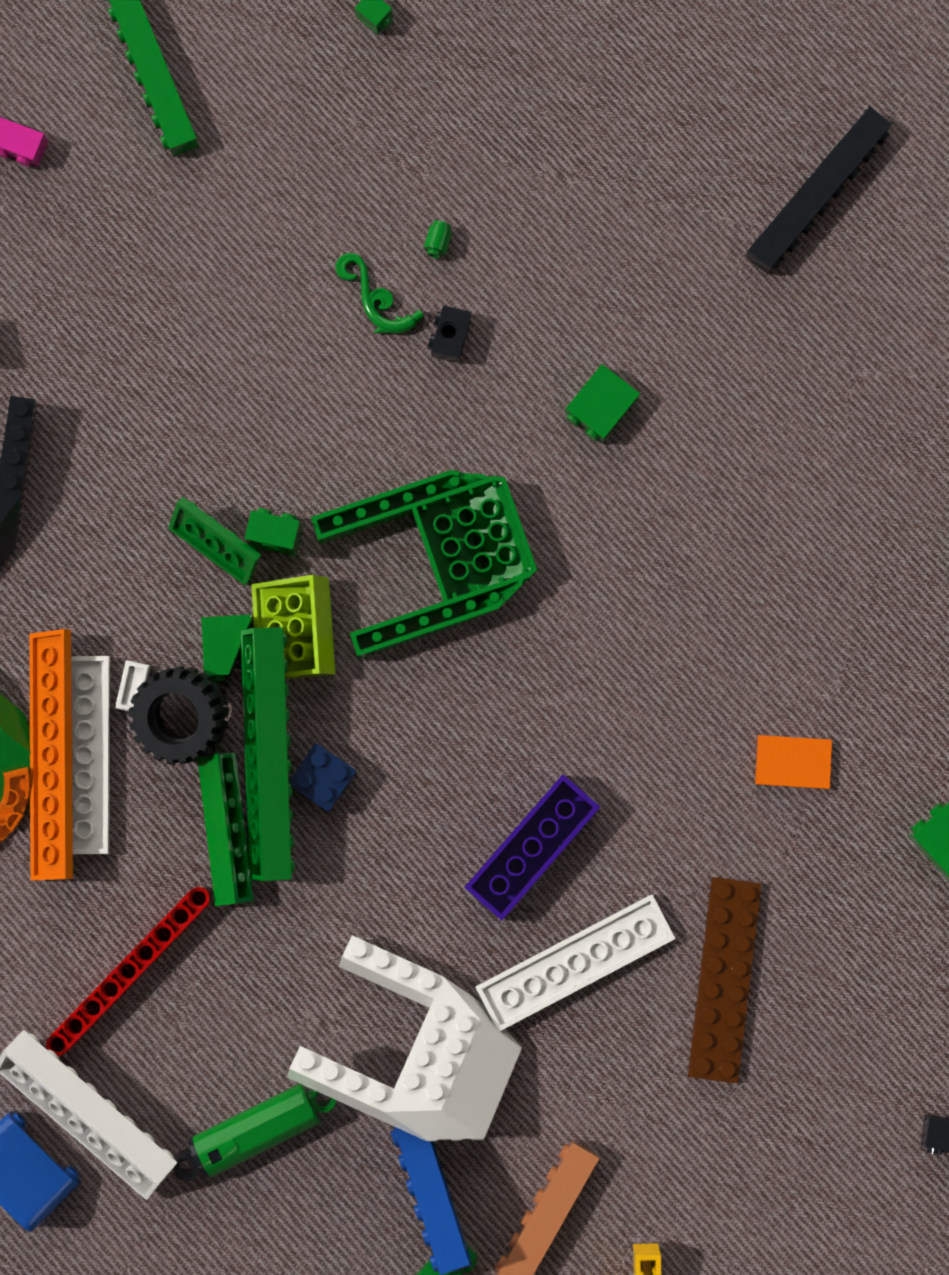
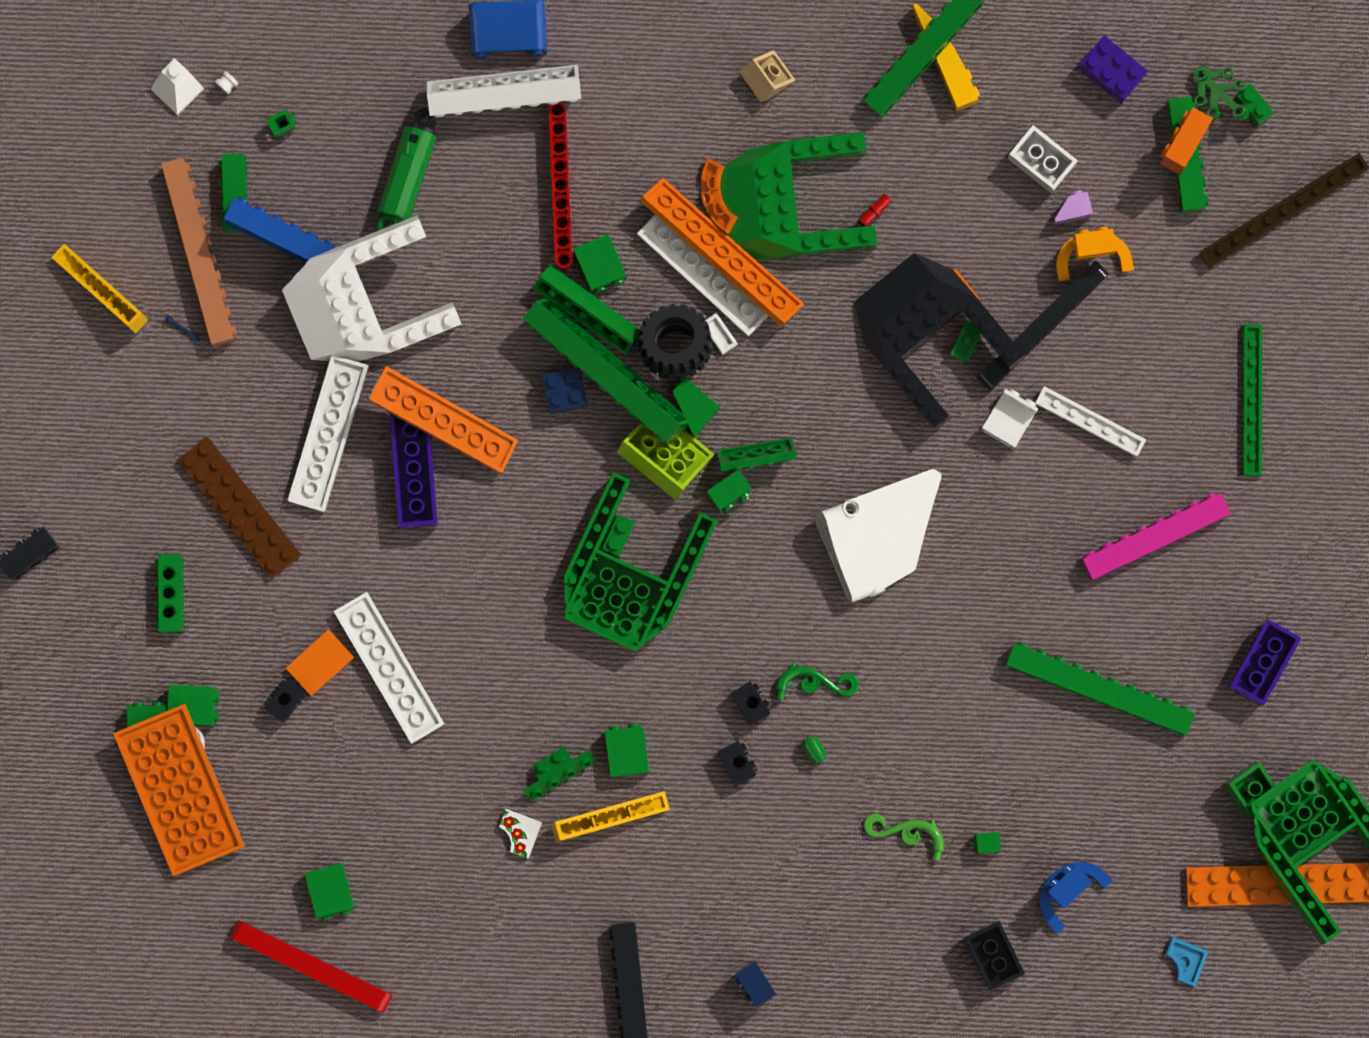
camera: 135 degrees right, 0 degrees up
none -> green brick [155,554,184,633]
none -> dark blue hinge [165,315,200,341]
none -> black brick [264,678,308,724]
none -> white plate [334,592,445,744]
none -> orange plate [368,366,518,474]
none -> white tile [499,809,542,859]
none -> green bracket [523,746,596,802]
none -> yellow slope [551,791,670,843]
none -> green brick [574,234,627,294]
none -> green plate [602,514,635,558]
none -> black brick [718,741,758,787]
none -> dark blue brick [734,961,777,1007]
none -> white panel [815,469,941,603]
none -> bright green plant [864,813,944,861]

